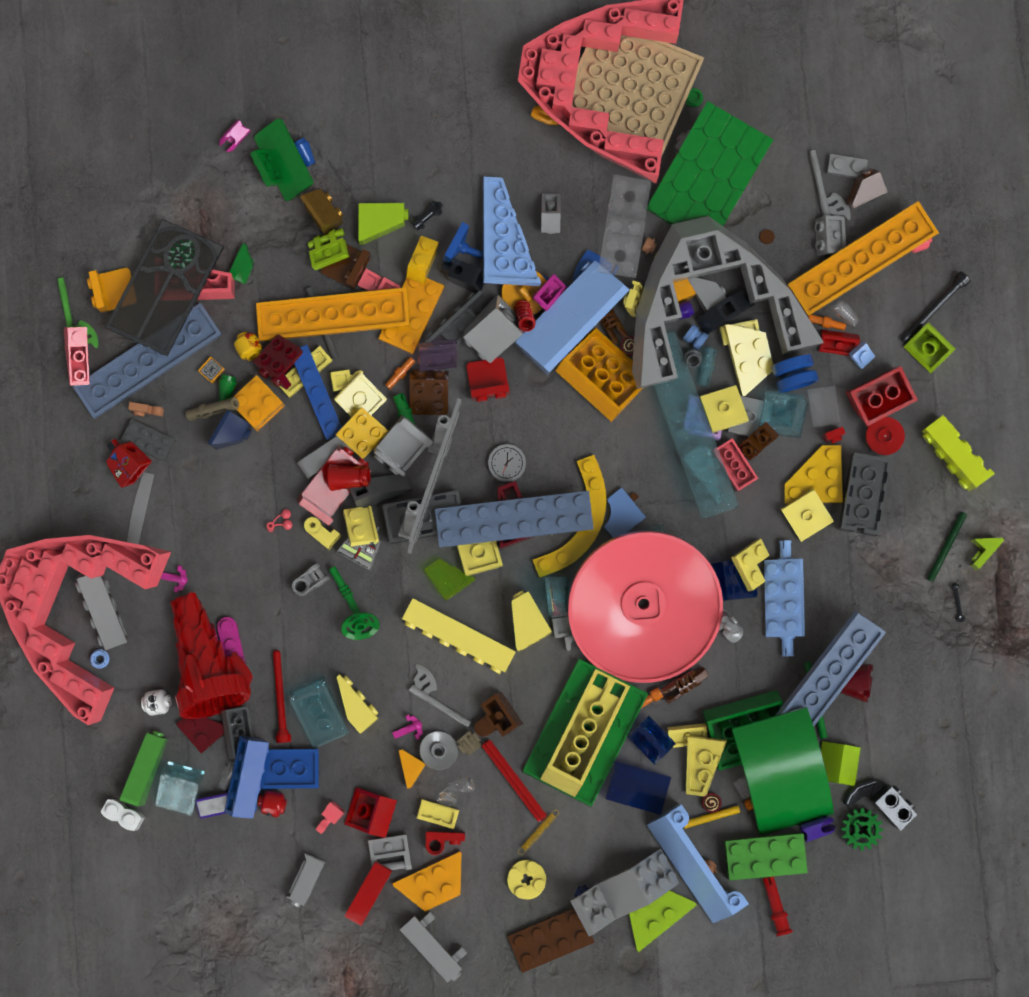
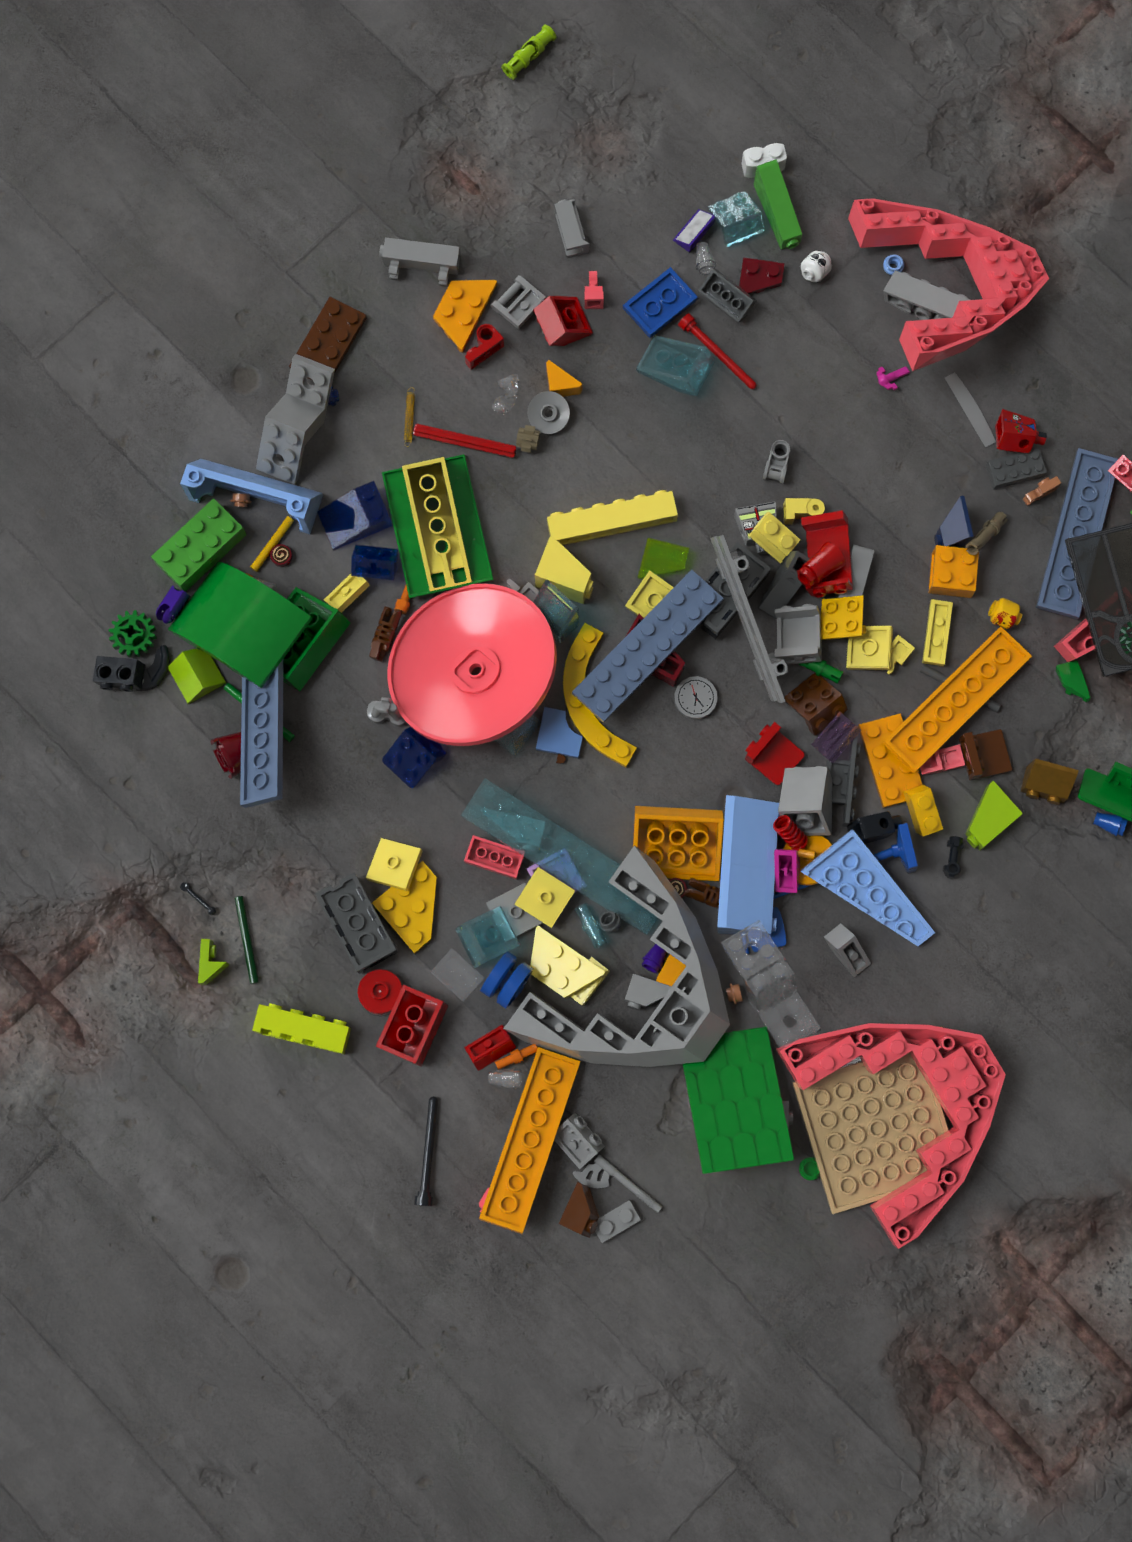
camera: 140 degrees right, 5 degrees down
red cone [170,592,253,719] -> none
tile [198,357,225,384] -> none
dark pink plate [217,617,246,664] -> none
green cone [218,374,237,401] -> none
brick [224,736,269,819] -> none
dark red bracket [253,335,303,390] -> none
red head [257,790,287,818] -> none
coral piece [266,509,292,532] -> none
blue plate [294,345,342,440] -> none
lime plate [308,228,349,270] -> none
green dish [329,566,380,640] -> none
light yellow slope [337,674,379,734] -> none
red slope [344,861,392,926] -> none
orange bar [385,357,416,390] -> none
dark pink piece [392,714,423,740] -> none
light grey piece [409,664,471,727] -> none
light yellow plate [417,799,459,829] -> none
reddish brown brick [474,692,523,737] -> none
light yellow plate [507,860,546,900] -> none
light yellow plate [623,281,644,317] -> none
lime wing [629,890,697,952] -> none
medium blue wheel [683,324,709,350] -> none
light yellow wing [686,735,727,796] -> none
black slope [697,289,755,334] -> none
light yellow plate [731,539,770,591] -> none
reddish brown slope [738,422,779,461] -> none
reddish brown piece [760,229,775,244] -> none
red pin [762,876,793,937] -> none
light blue plate [764,540,805,657] -> none
red plate [823,426,846,444] -> none
light blue plate [849,341,875,369] -> none
lime slope [904,322,956,373] -> none

